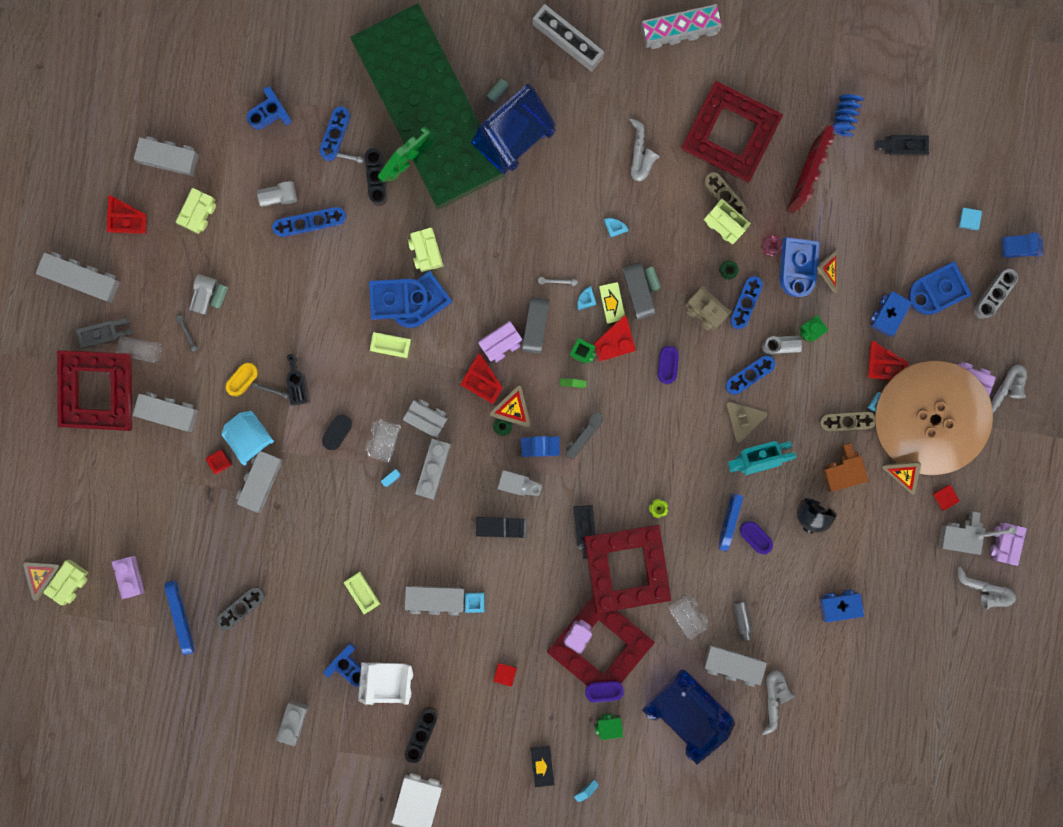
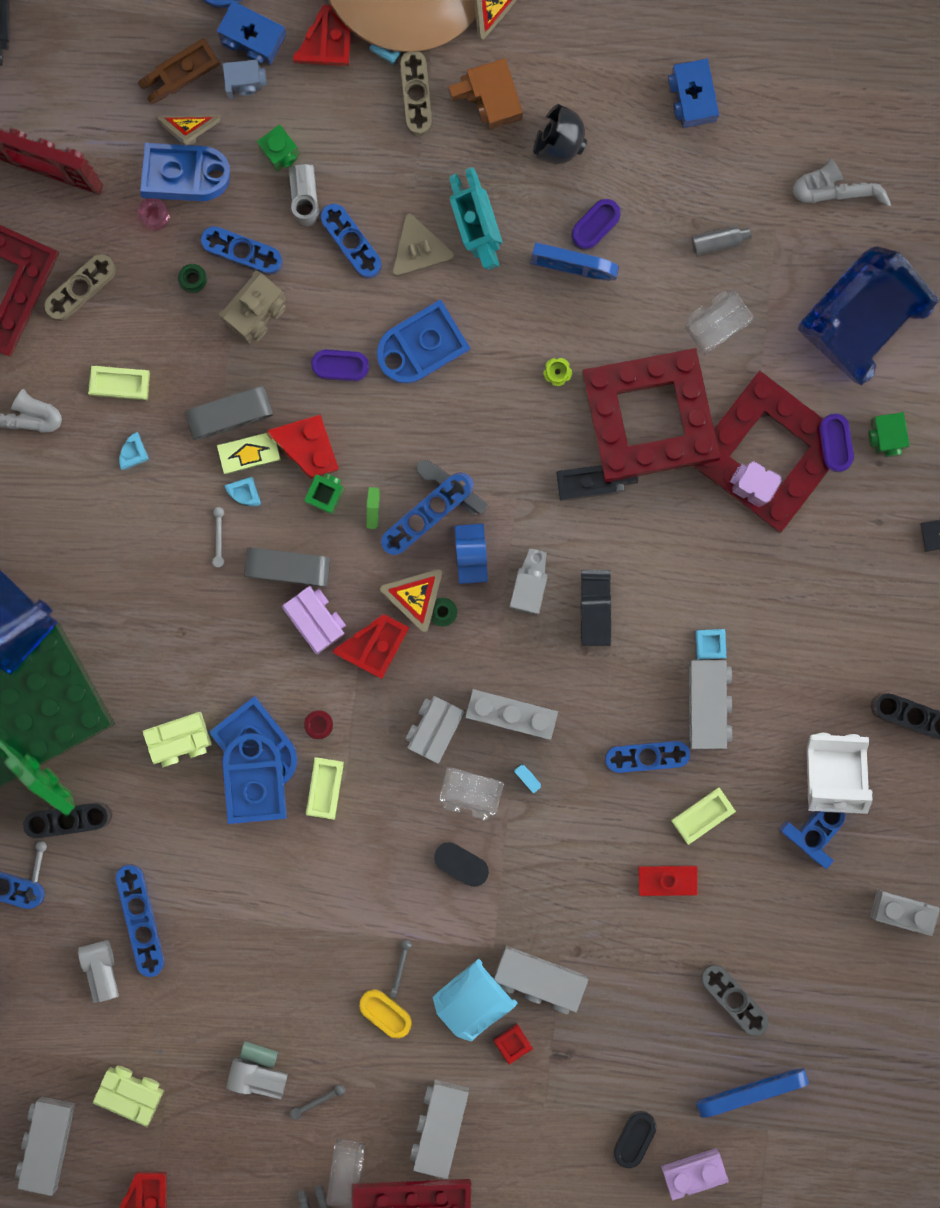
camera: 90 degrees left, 0 degrees up
black piece [286,354,310,406] -> none
red tile [493,662,517,687] -> none
sand green piece [644,267,662,292] -> none
light grey brick [703,644,767,687] -> none
yellowish green brick [704,199,751,245] -> none
none -> yellowish green tile [88,366,150,400]
none -> reddish brown hinge [138,38,221,105]
none -> sand blue brick [223,60,267,99]
none -> dark red plate [304,710,333,739]
none -> blue tile [377,299,471,384]
none -> blue beam [381,472,474,555]
none -> blue beam [605,741,690,773]
none -> black tile [614,1111,657,1168]
none -> red plate [638,865,698,896]

